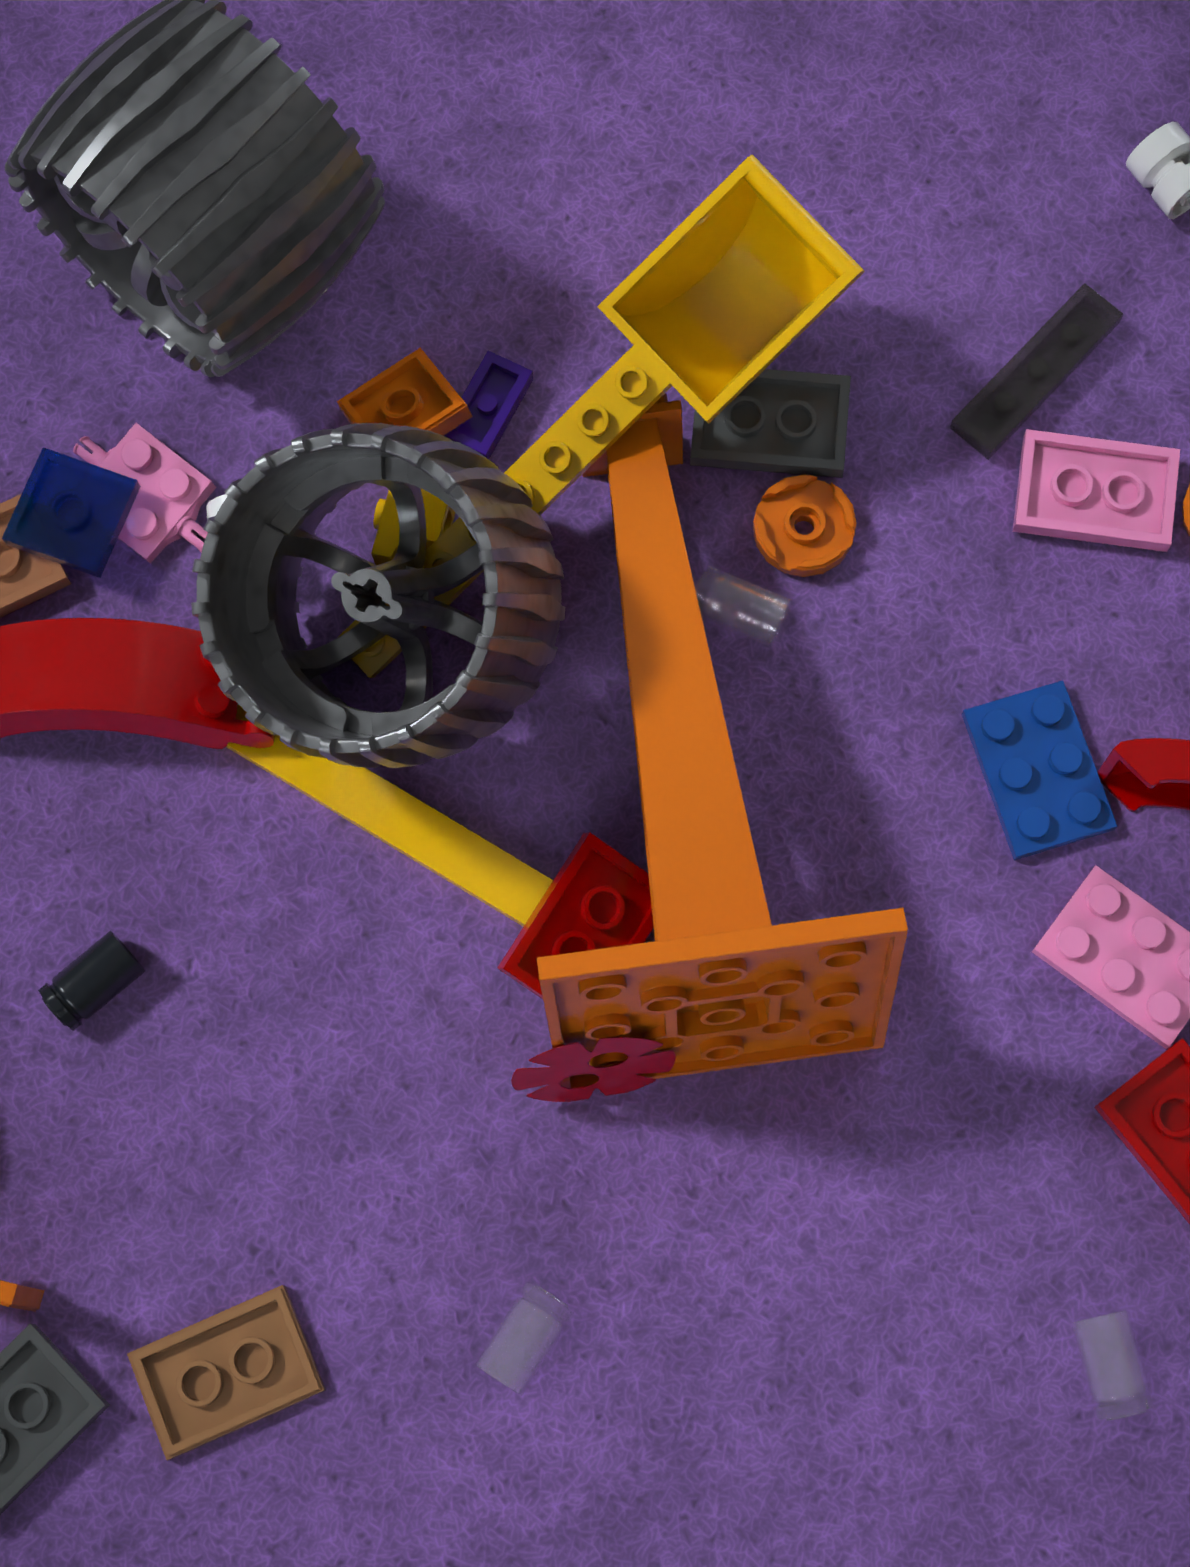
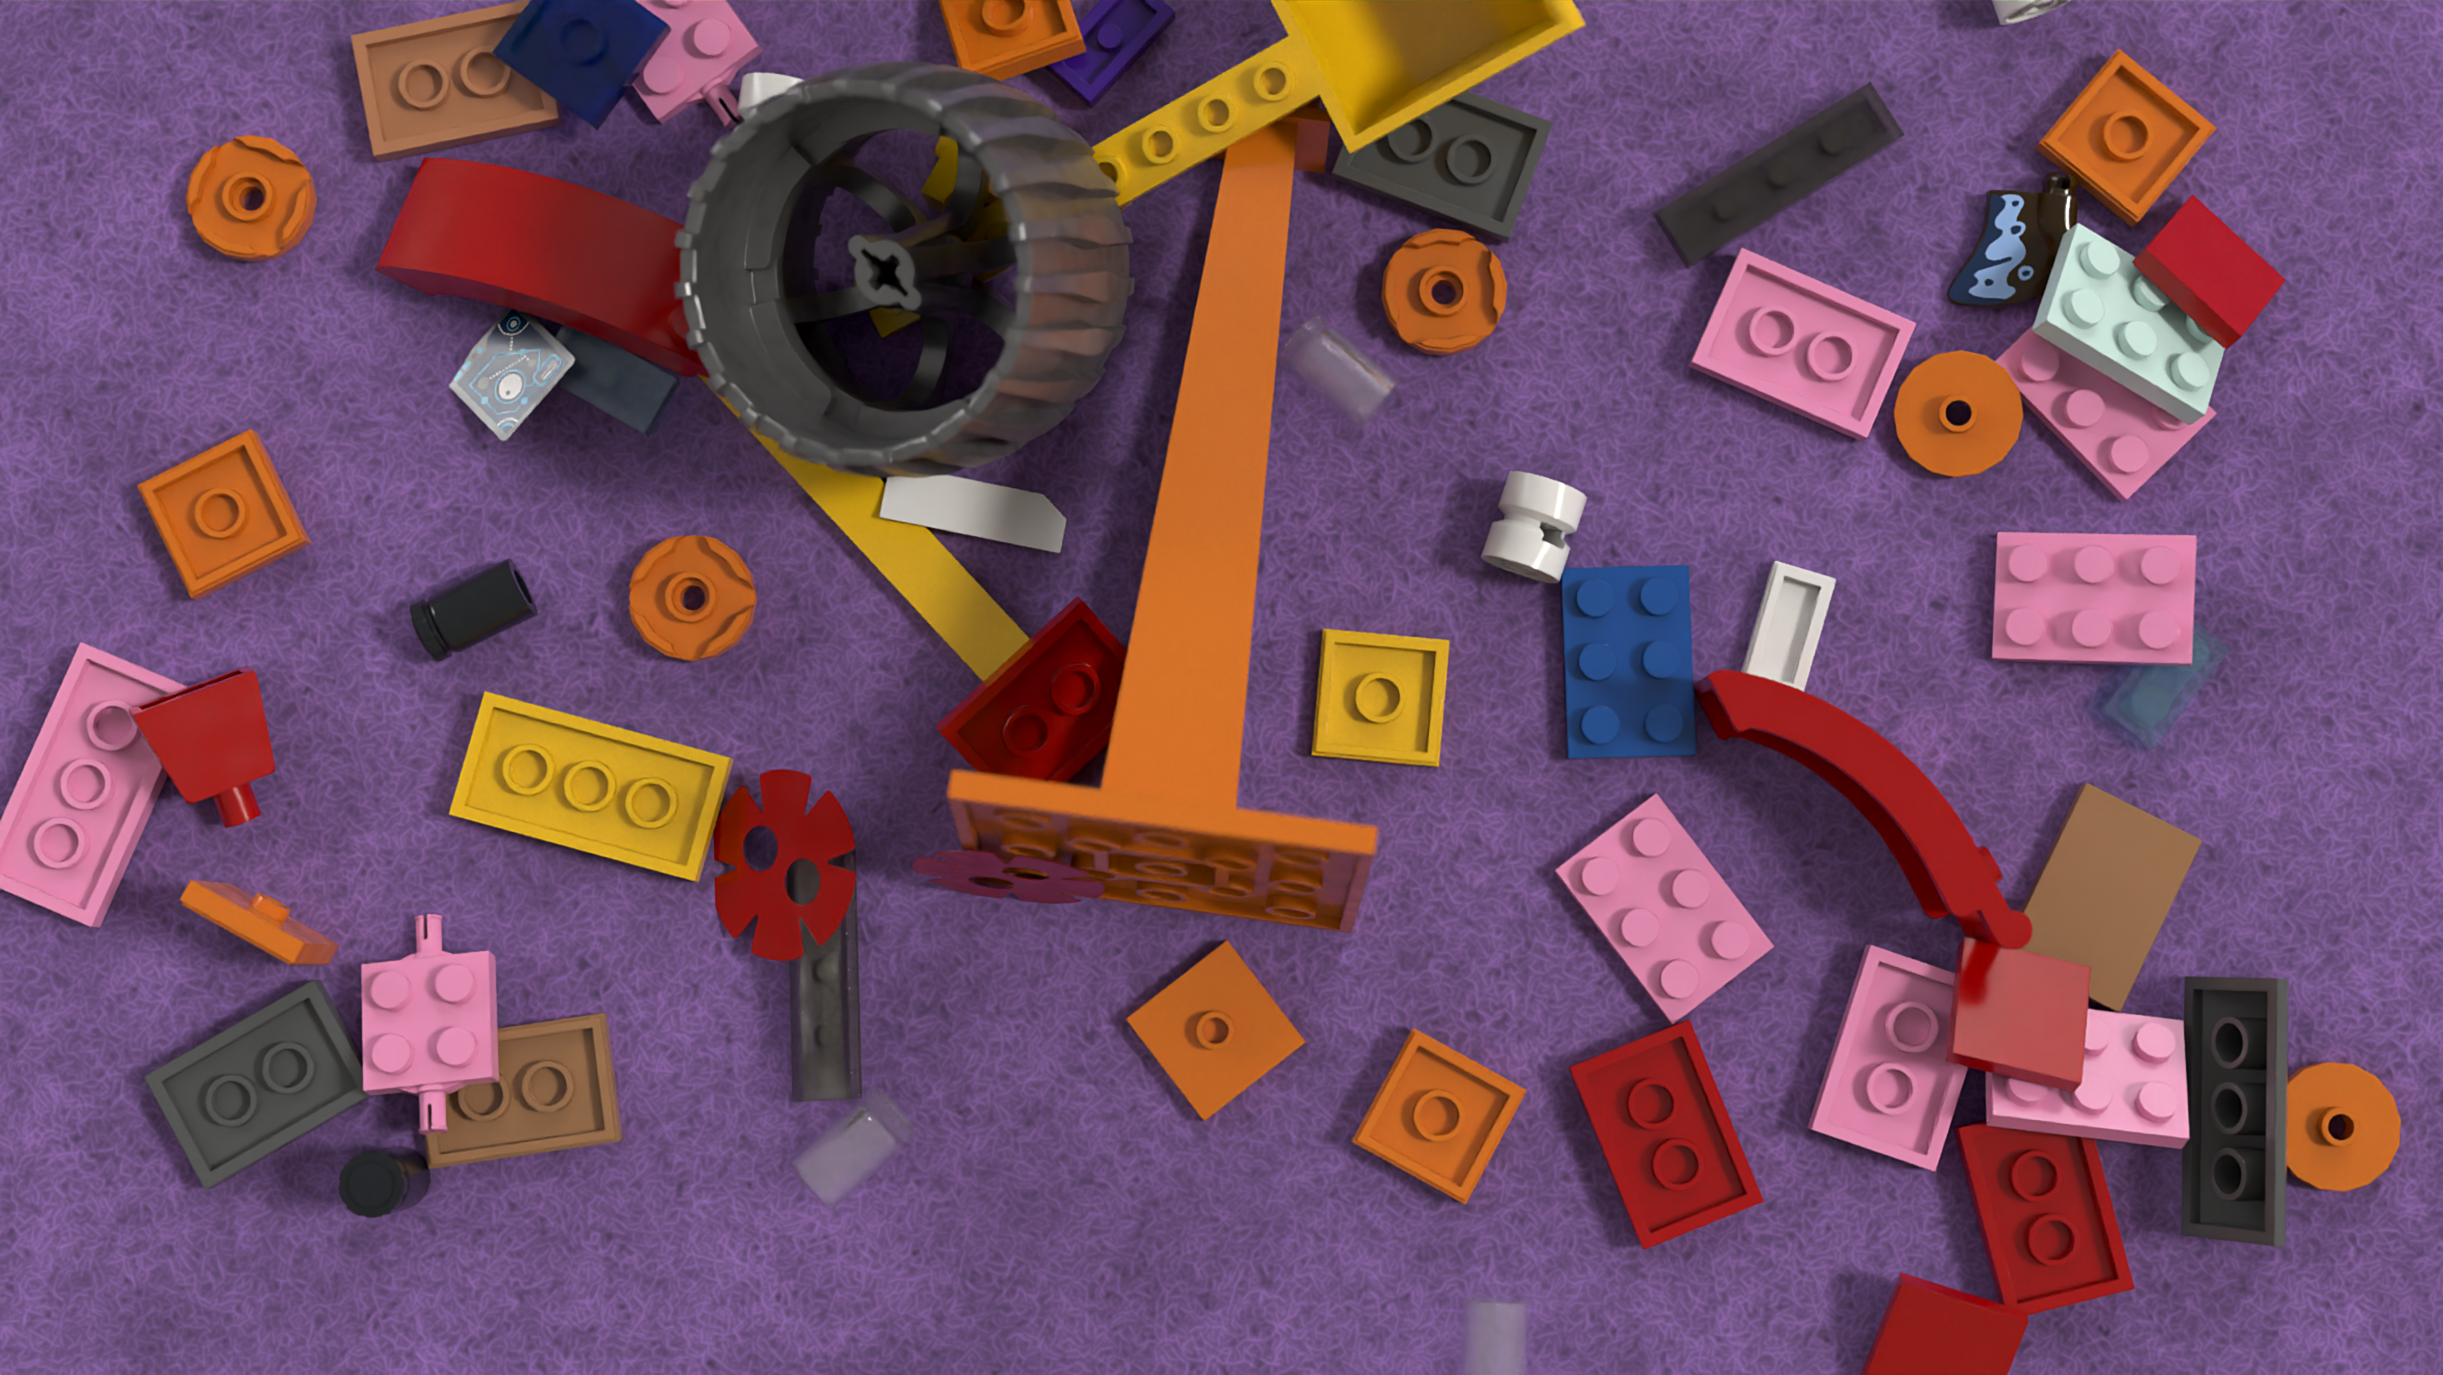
camera: 15 degrees right, 10 degrees up
none -> black piece [338,1146,431,1218]
none -> bright pink plate [361,914,499,1135]
none -> sticker [449,308,576,441]
none -> yellow plate [449,691,734,882]
none -> clear light blue plate [555,325,680,437]
none -> orange plate [629,535,758,662]
none -> red piece [714,769,856,961]
none -> clear smoke plate [787,845,862,1102]
none -> white sticker [879,475,1066,553]
none -> orange plate [1126,941,1306,1121]
none -> yellow tile [1311,629,1450,768]
none -> orange plate [1351,1027,1527,1205]
none -> white wheel [1481,471,1587,583]
none -> white tile [1741,561,1836,691]

